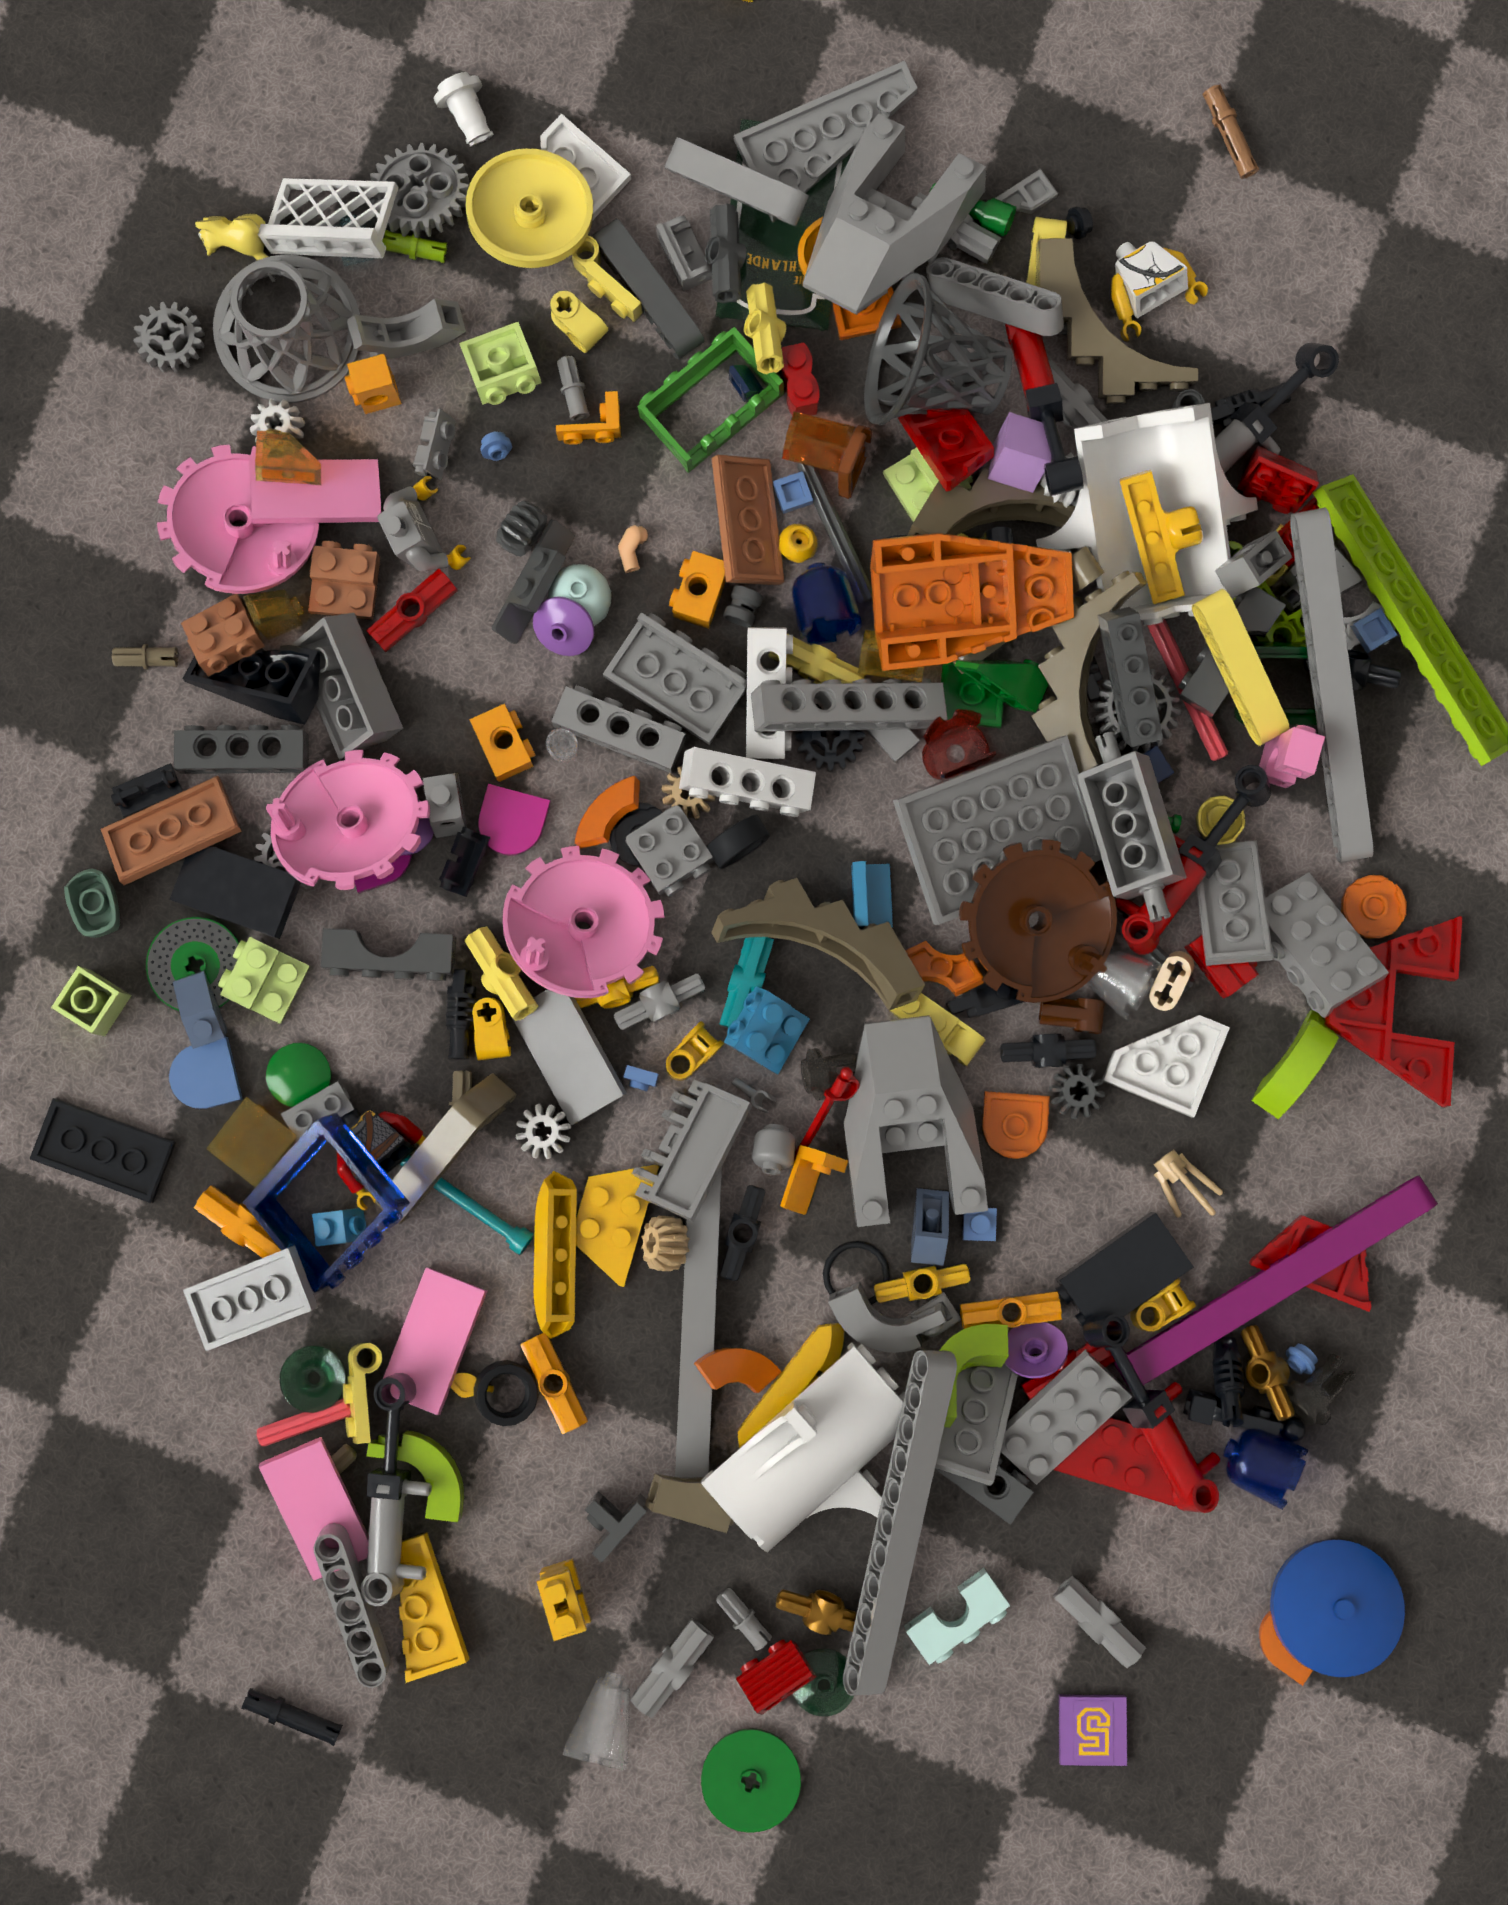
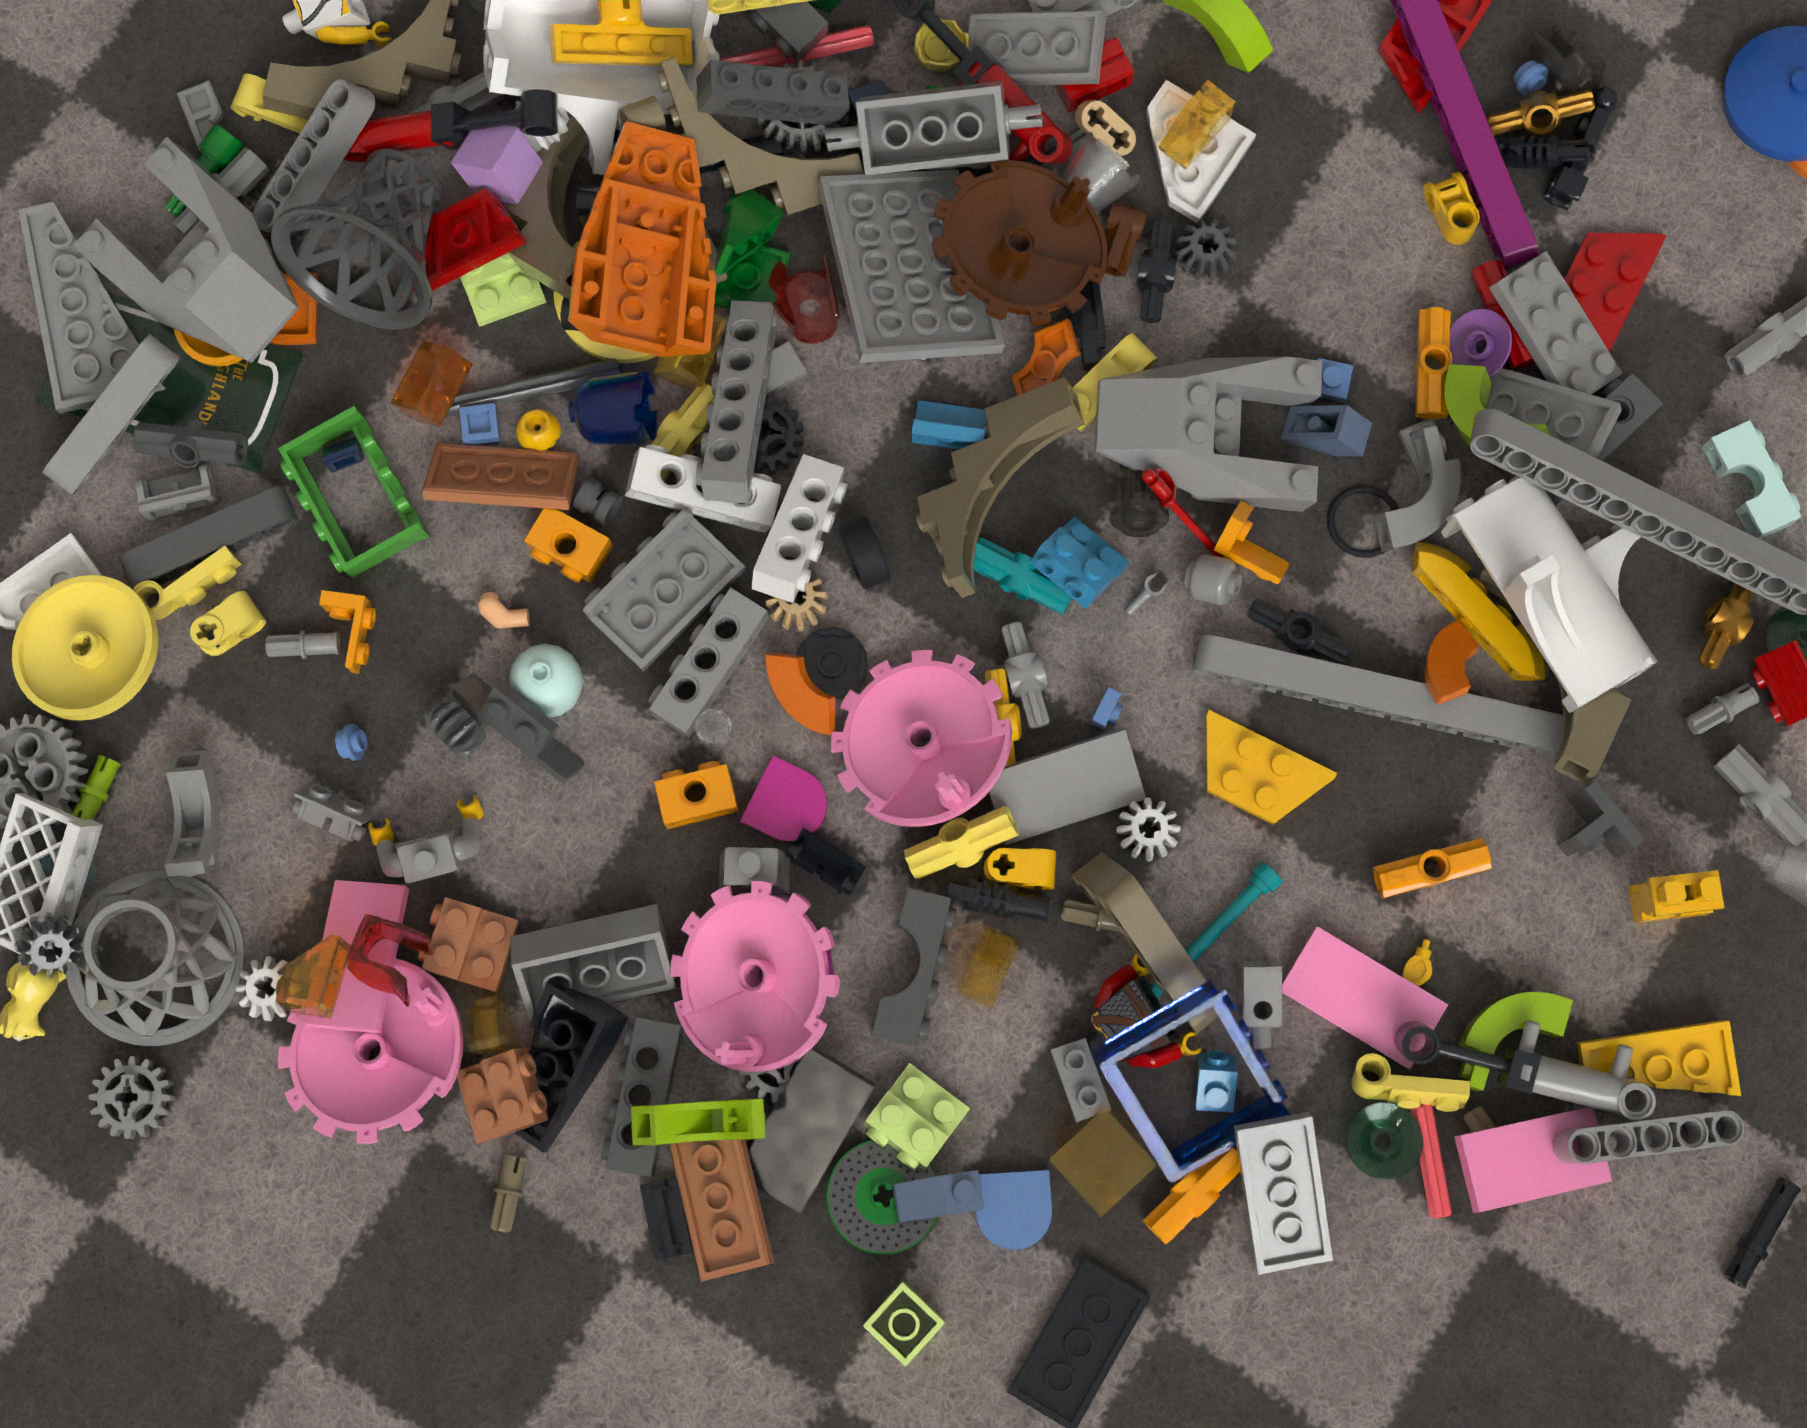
camera: 75 degrees left, 5 degrees down
sand green piece [64,869,120,938] -> none
green dish [266,1043,332,1107] -> none
light orange brick [345,354,402,414] -> none
red piece [366,569,458,653] -> none
yellowish green plate [459,322,542,405] -> none
black tyre [473,1360,538,1427] -> none
medium lavender dish [533,597,594,656] -> none
yellow brick [533,1171,577,1339] -> none
light grey bracket [626,806,714,897] -> none
light grey hinge [632,1079,752,1222] -> none
tan gear [641,1216,690,1271] -> none
yellow piece [666,1021,725,1081] -> none
light yellow piece [744,282,786,374] -> none
red brick [780,342,820,419] -> none
dark orange tile [838,425,872,499] -> none
yellow axle [874,1264,970,1303] -> none
orange tile [982,1091,1050,1159] -> none
black brick [1056,1212,1194,1329] -> none
black plate [1065,206,1093,239] -> none
piece [1083,1314,1220,1513] -> none
tan plant [1154,1149,1223,1218] -> none
clear blue cylinder [1222,1428,1308,1510] -> none
none -> dark grey gear [14,912,83,979]
none -> clear red piece [348,914,431,1007]
none -> lime arch [631,1099,765,1145]
none -> clear yellow slope [957,927,1021,1011]
none -> clear yellow slope [1158,80,1236,170]
none -> light grey torso [1235,960,1282,1048]

